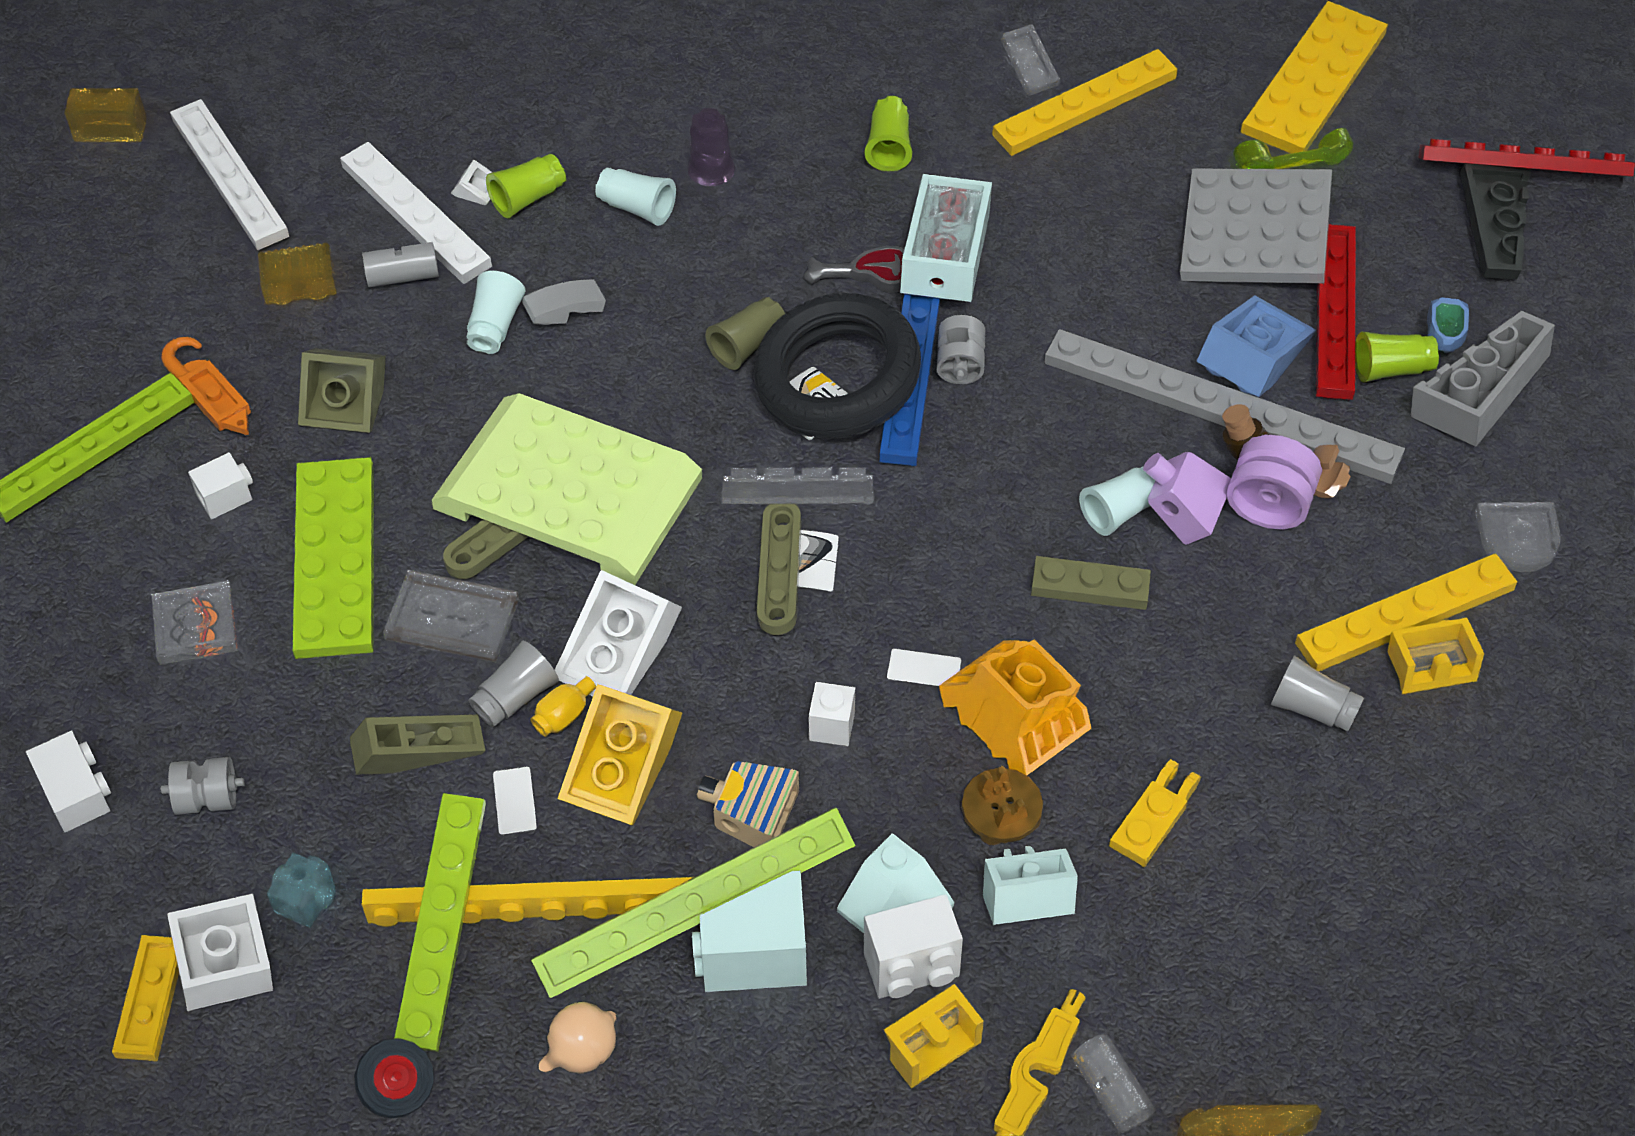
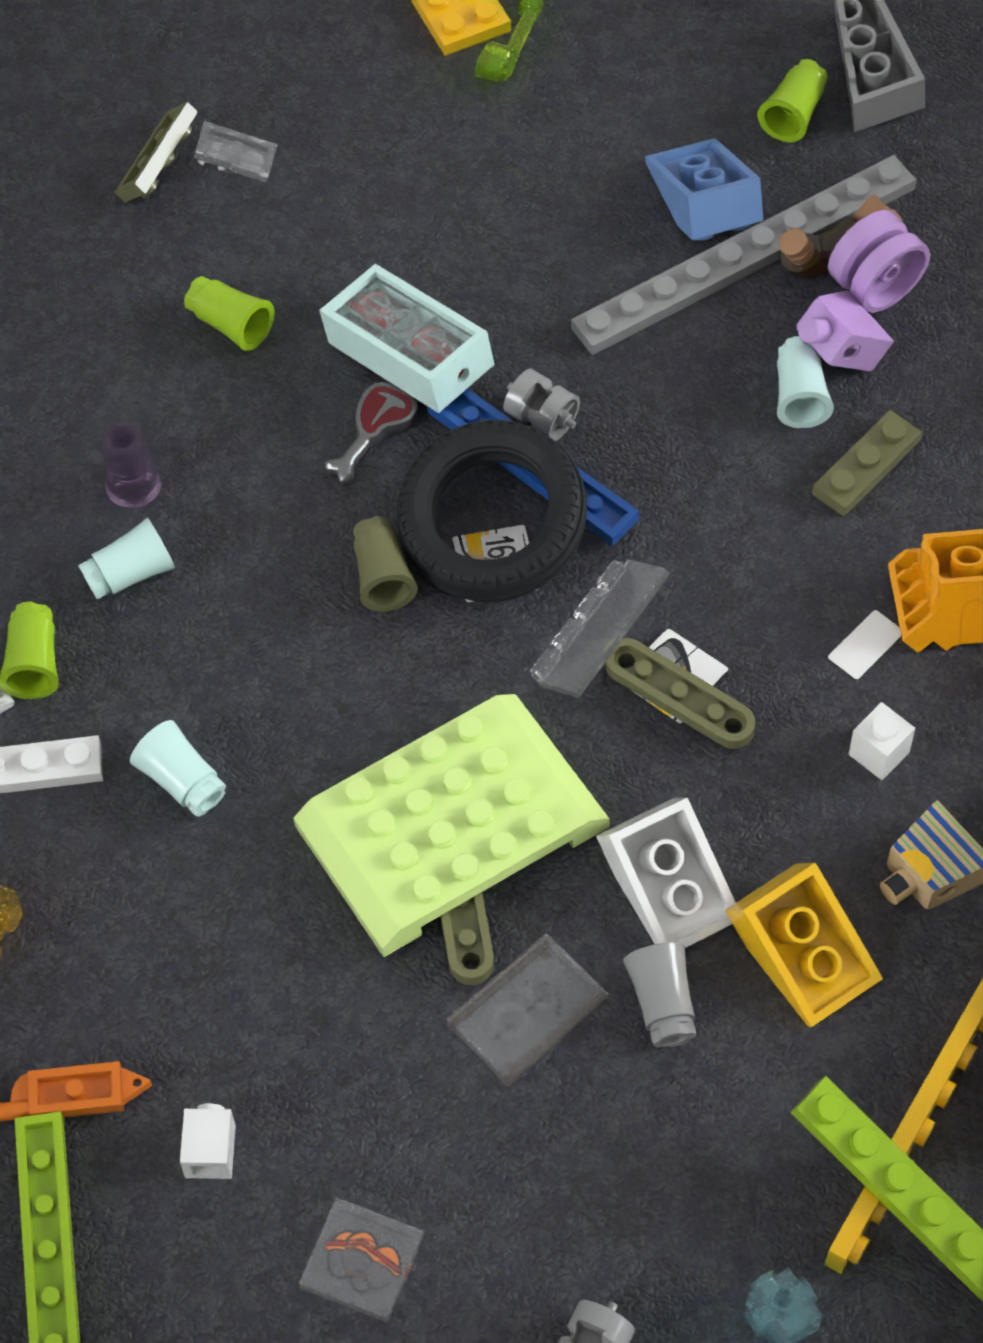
camera: 55 degrees left, 5 degrees up
lime plate [293,457,374,659] -> none
olive slope [298,348,386,433] -> none
olive slope [350,714,486,775] -> none
light grey pin [362,242,439,288] -> none
white sticker [493,767,537,834] -> none
light grey slope [522,279,606,325] -> none
yellow plant [530,676,596,737] -> none
yellow plate [992,49,1178,156] -> none
light grey plate [1180,169,1332,283] -> none
red plate [1316,224,1356,400] -> none
rock [1427,297,1469,353] -> none
none -> olive plate [114,102,198,203]

